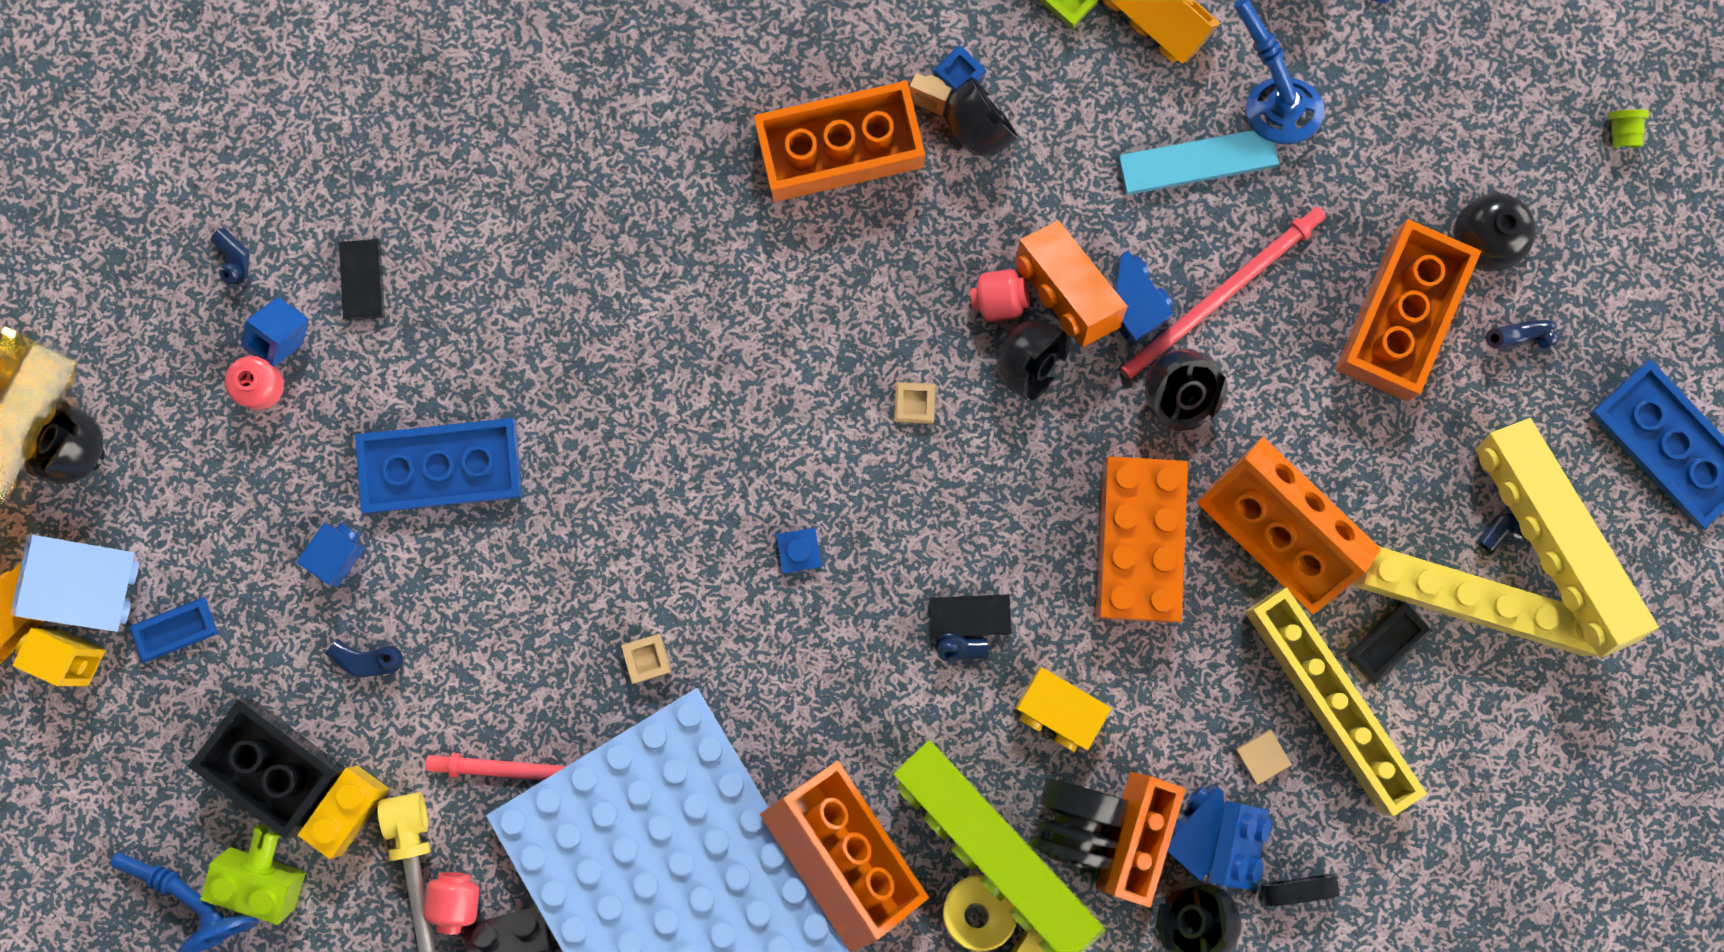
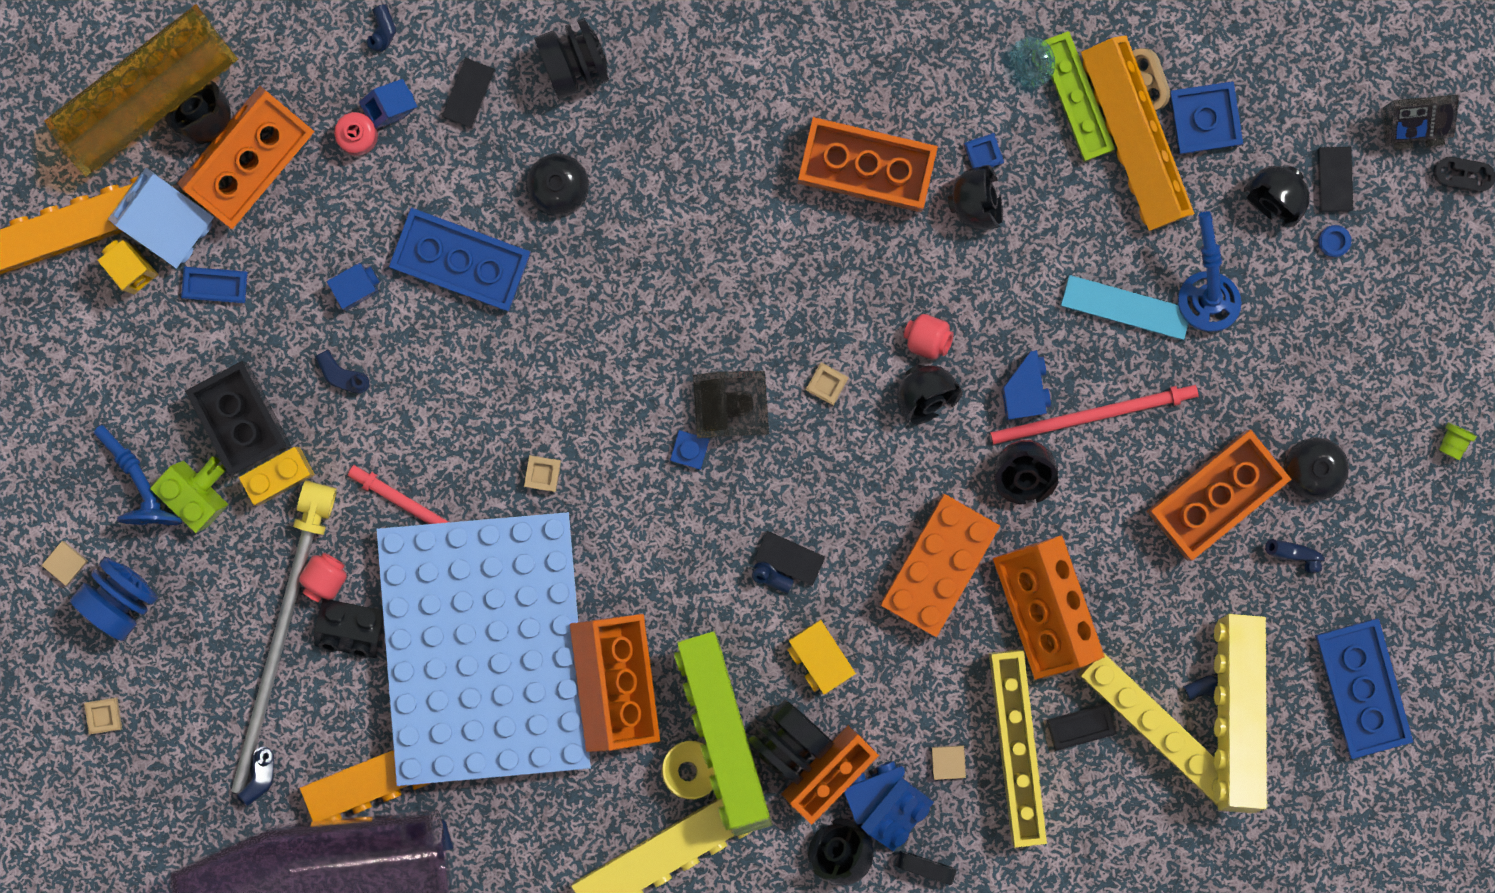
camera: 30 degrees right, 5 degrees up
tan plate [909,73,952,116] -> none
brick [1015,220,1127,348] -> none
none -> orange brick [177,86,315,229]
none -> black cylinder [526,153,589,217]
none -> black wheel [534,18,609,101]
none -> clear smoke slope [693,371,769,439]

